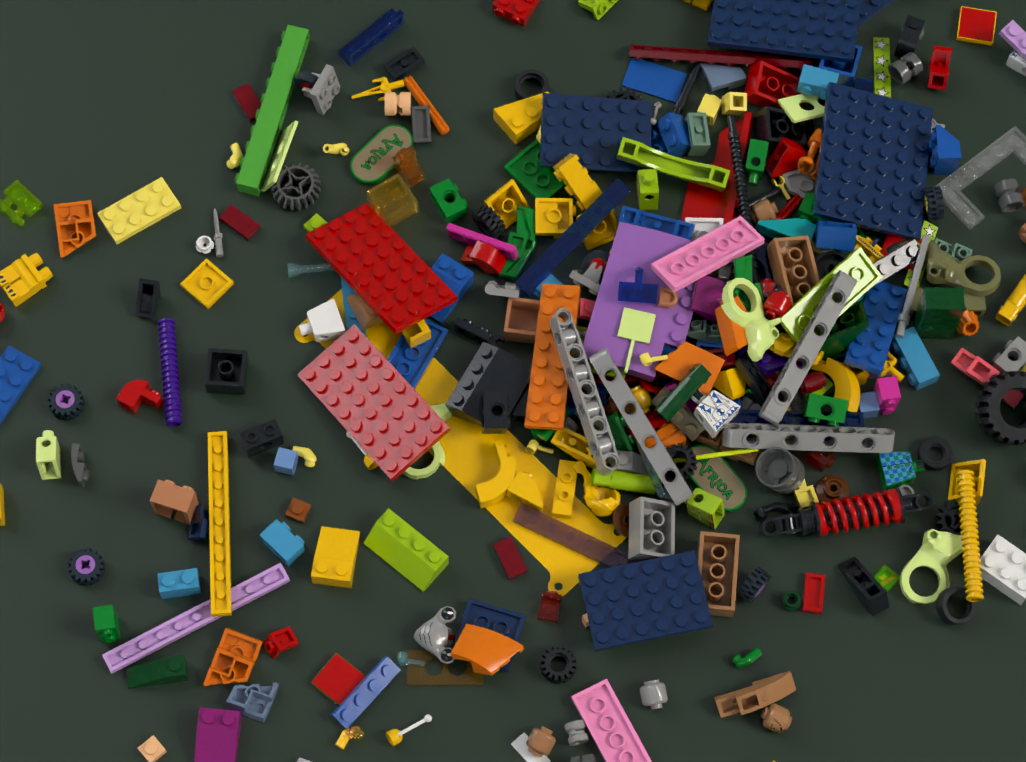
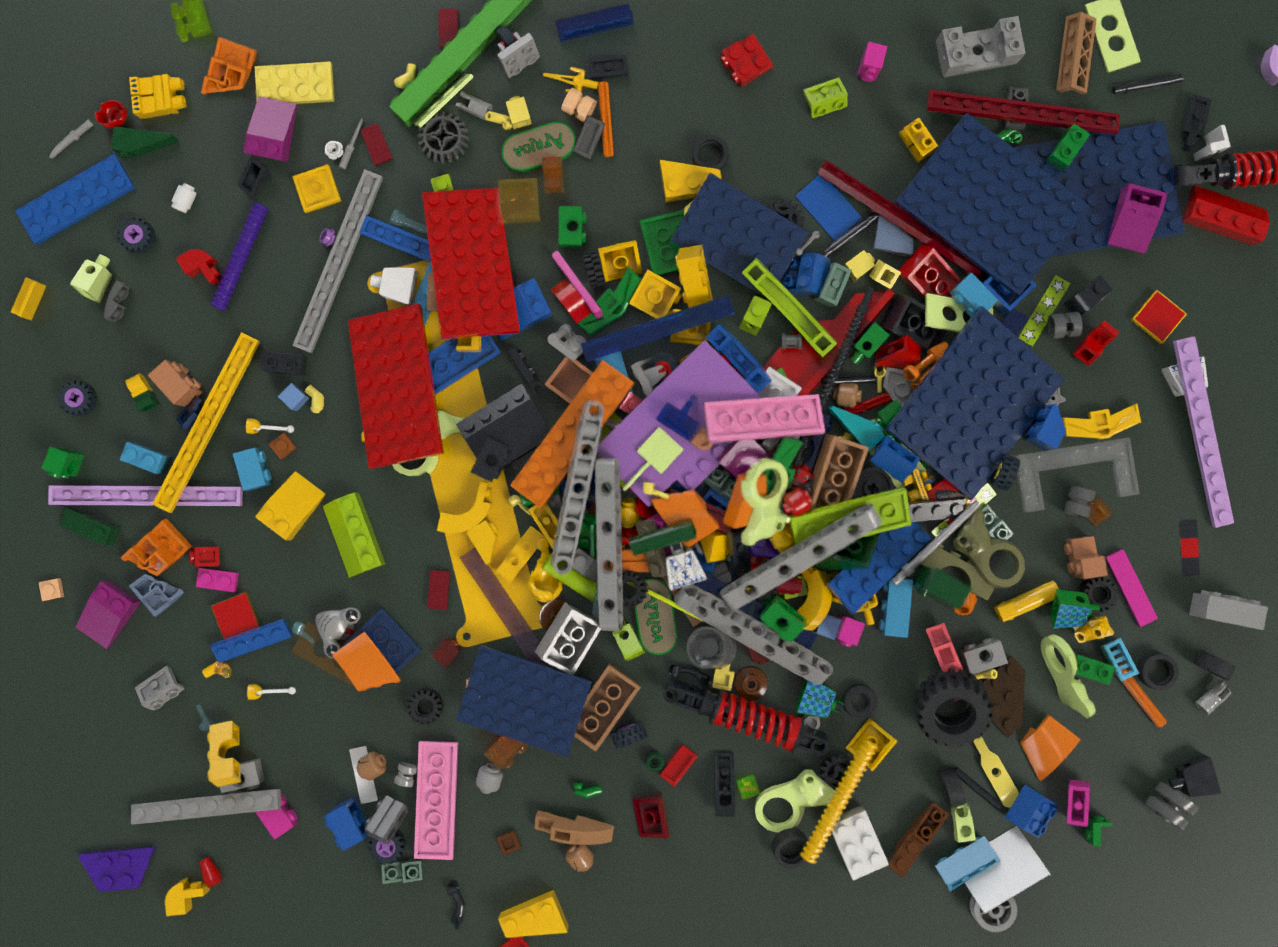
camera: 35 degrees right, 20 degrees up
black brick [205,348,249,395] -> none
none -> dark green slope [111,127,178,158]
none -> leg [125,373,160,412]
none -> white brick [171,183,197,213]
none -> dark pink plate [196,568,239,592]
none -> magenta slope [243,96,297,162]
none -> hinge [246,418,294,434]
none -> light grey plate [293,169,383,353]
none -> medium lavender plate [319,228,336,247]
none -> blue plate [359,215,431,263]
none -> light grey hinge [455,90,492,120]
none -> clear orange brick [484,735,529,770]
none -> reddish brown tile [496,829,522,856]
none -> light yellow brick [506,96,532,129]
none -> dark red slope [632,793,669,839]
none -> dark grey bush [782,333,802,350]
none -> yellow plate [1062,403,1141,440]

